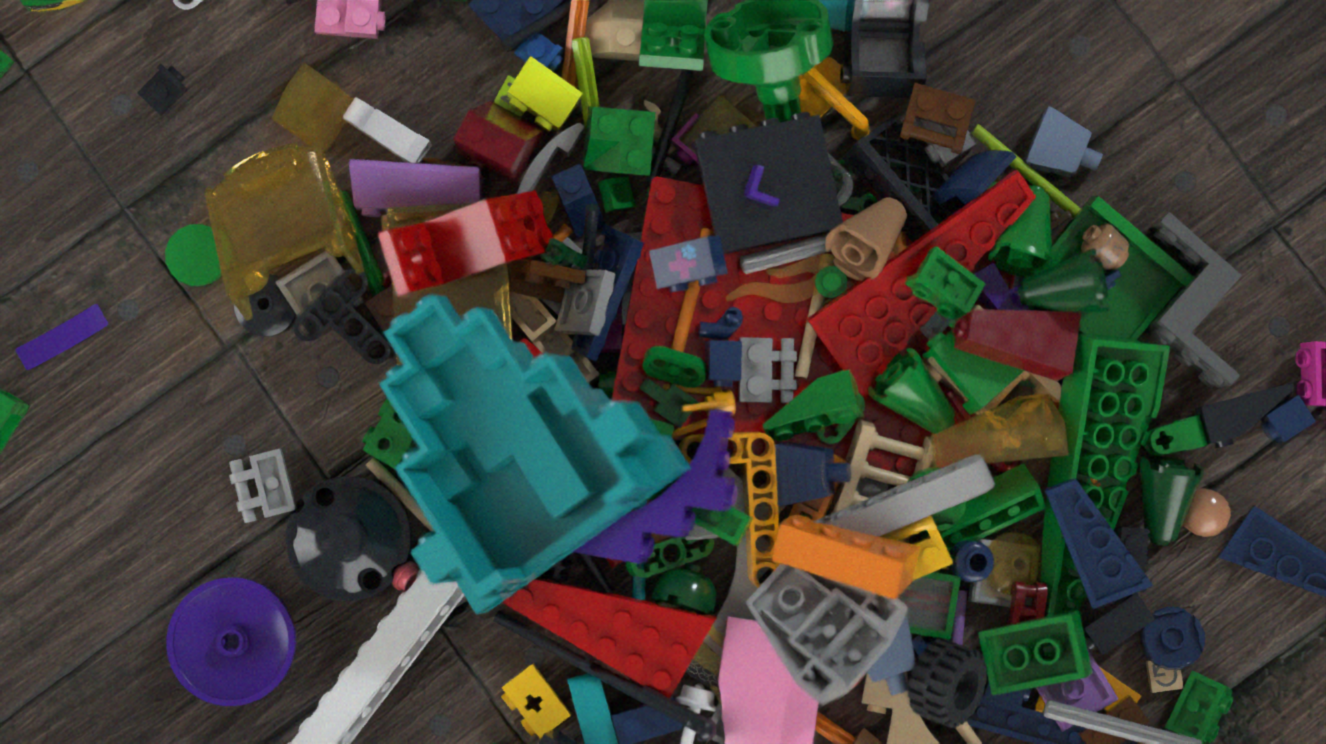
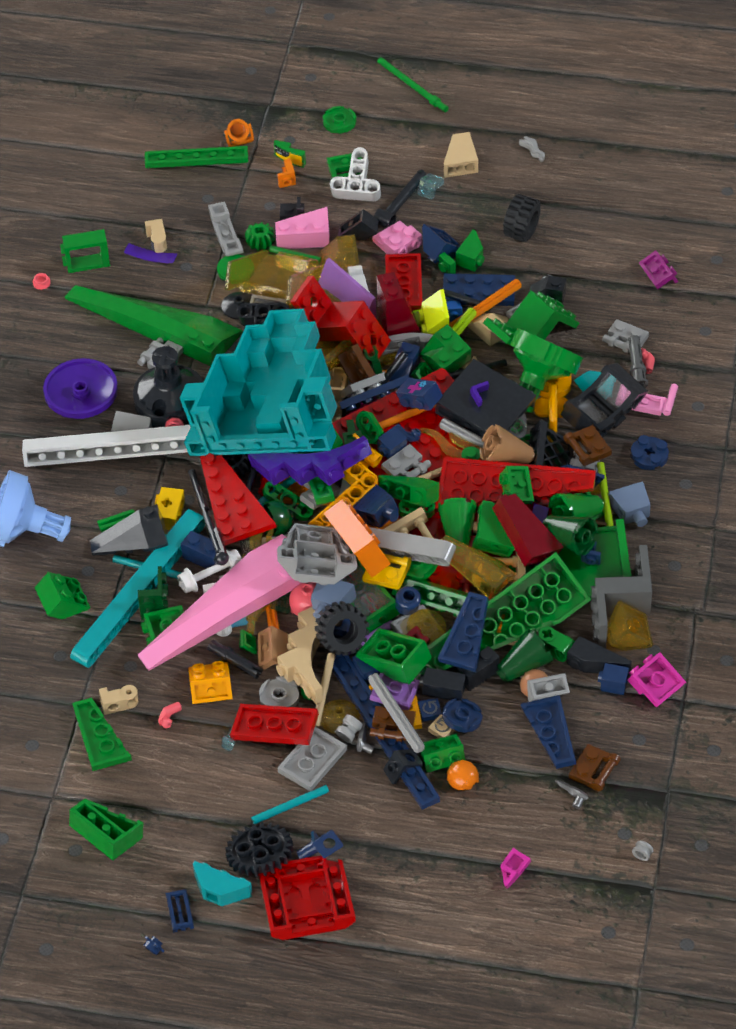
camera: 55 degrees right, 35 degrees down
medium nougat head [1081,223,1129,270] -> none
none -> green wedge [65,285,243,367]
none -> light grey slope [111,411,152,432]
none -> tan leg [145,219,167,253]
none -> light grey slope [208,201,244,257]
none -> green gear [245,222,275,251]
none -> green bar [269,245,321,264]
none -> bright pink wedge [275,207,330,249]
none -> orange bracket [277,159,296,188]
none -> black slope [338,209,379,241]
none -> red plate [385,253,423,311]
none -> dark blue tile [418,698,442,722]
none -> orange hair [447,760,479,790]
none -> light grey slope [527,673,570,702]
none -> clear yellow slope [607,601,654,651]
none -> dark blue plate [630,435,669,470]

